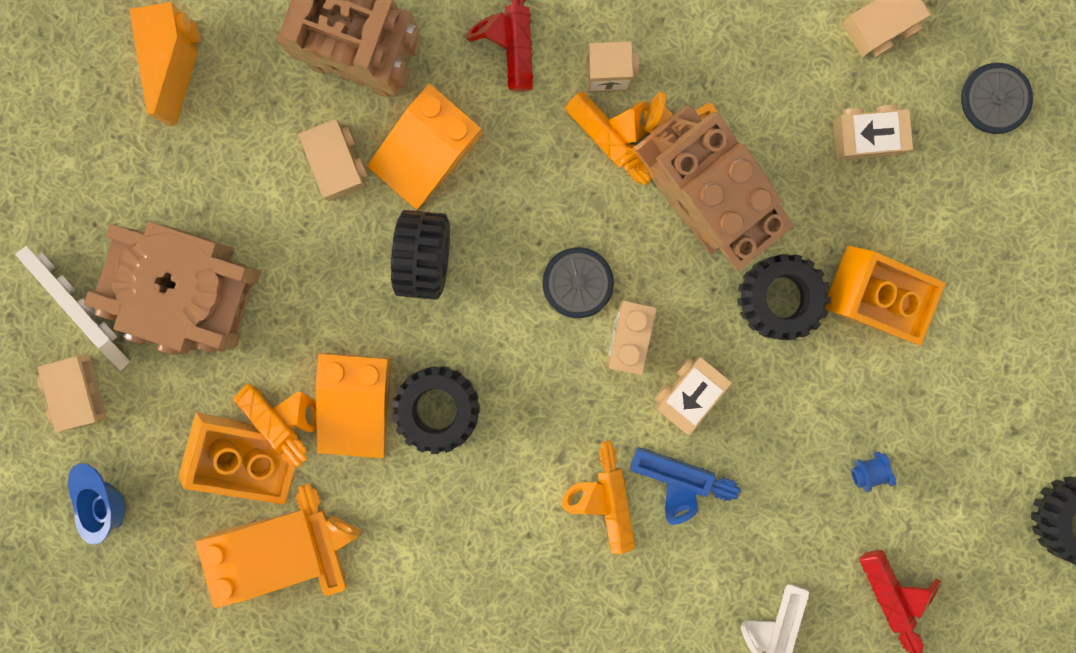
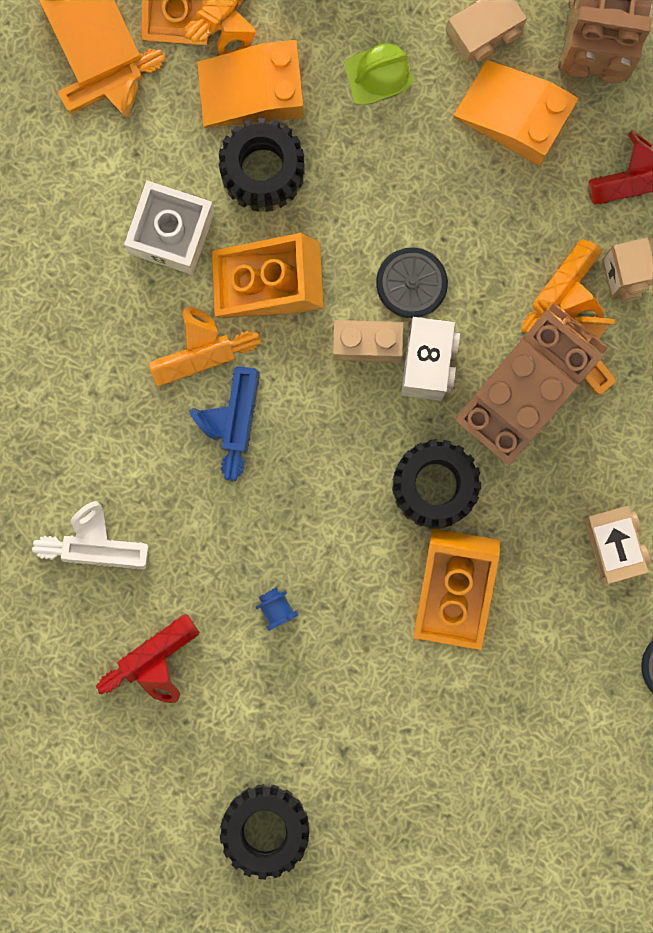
camera: 80 degrees right, 5 degrees down
black tyre [391,210,450,300] -> none
brick [654,356,732,436] -> none
none -> white brick [124,180,215,275]
none -> light orange slope [212,233,324,318]
none -> lime piece [344,43,414,105]
none -> white brick [401,317,460,401]

